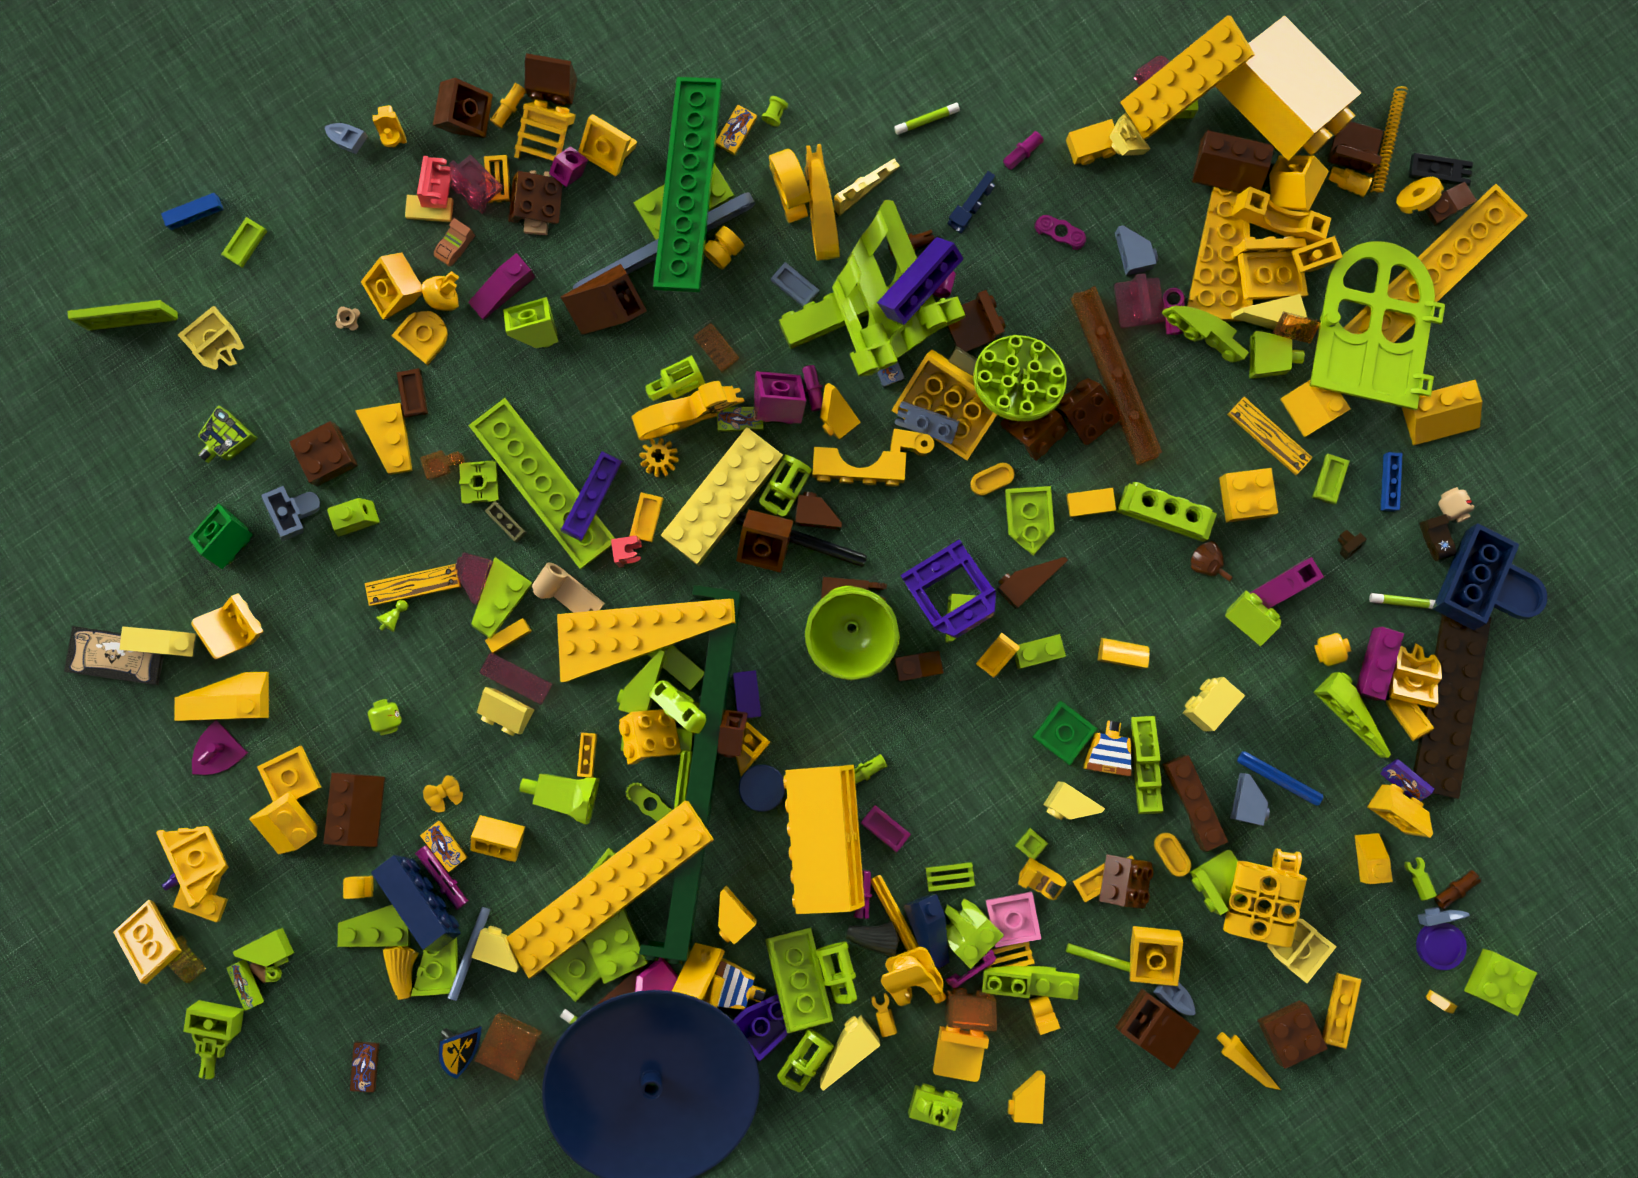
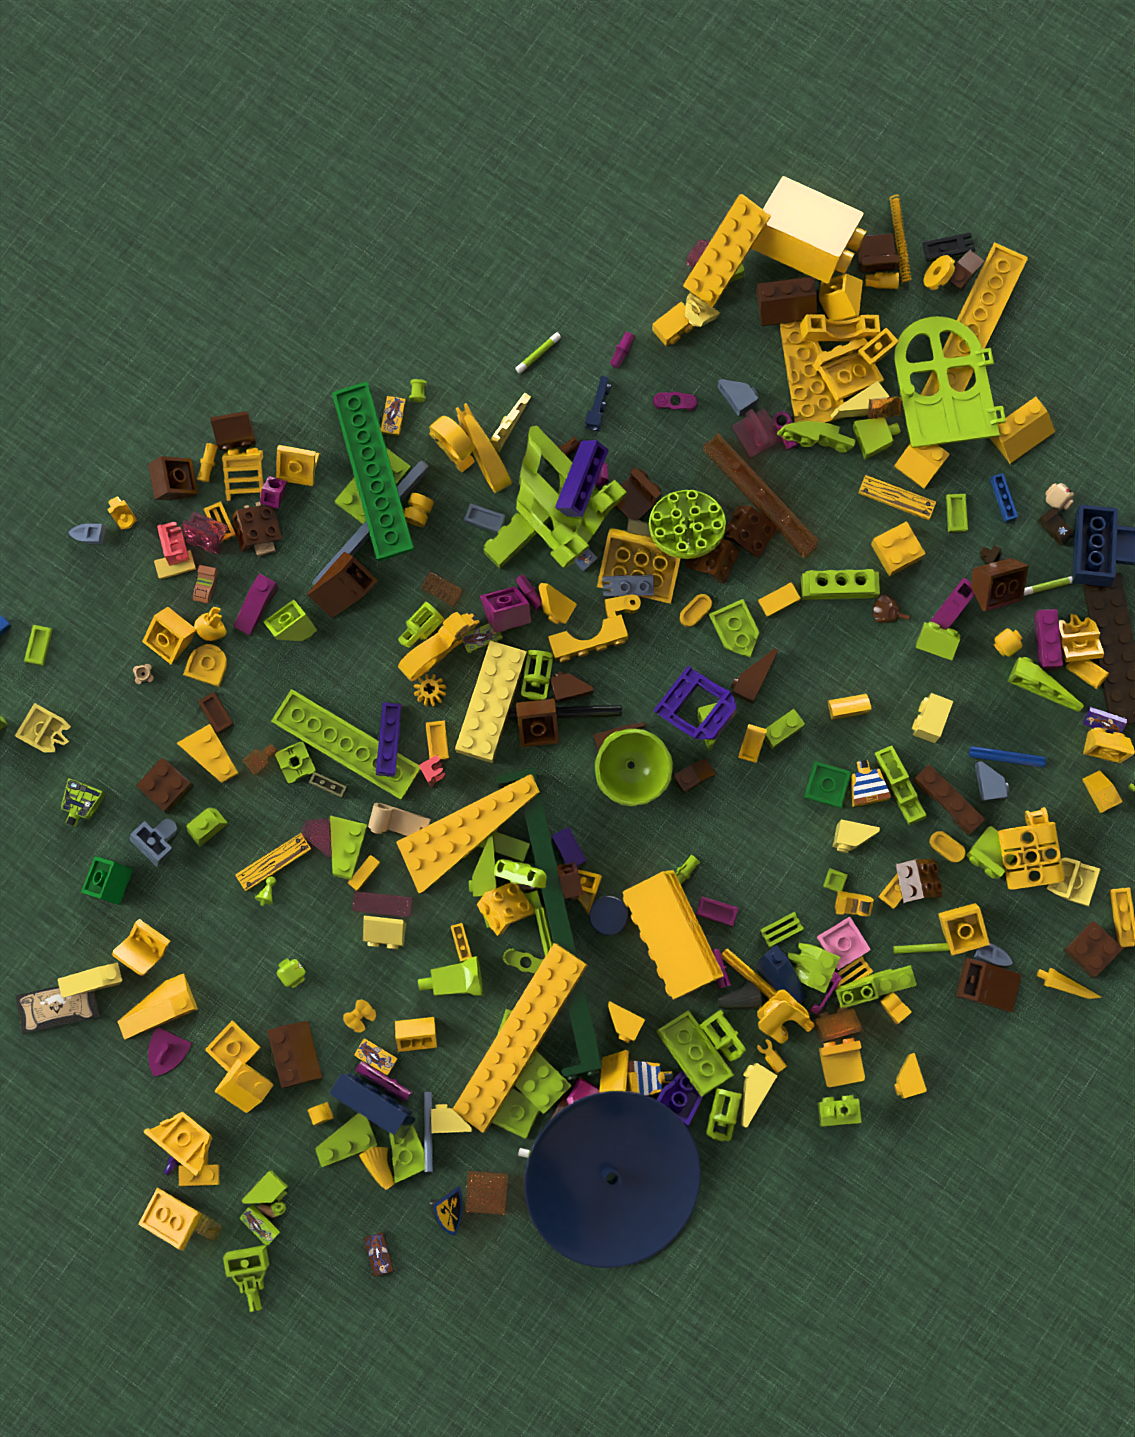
camera: 15 degrees left, 5 degrees down
none -> reddish brown slope [971,558,1029,611]

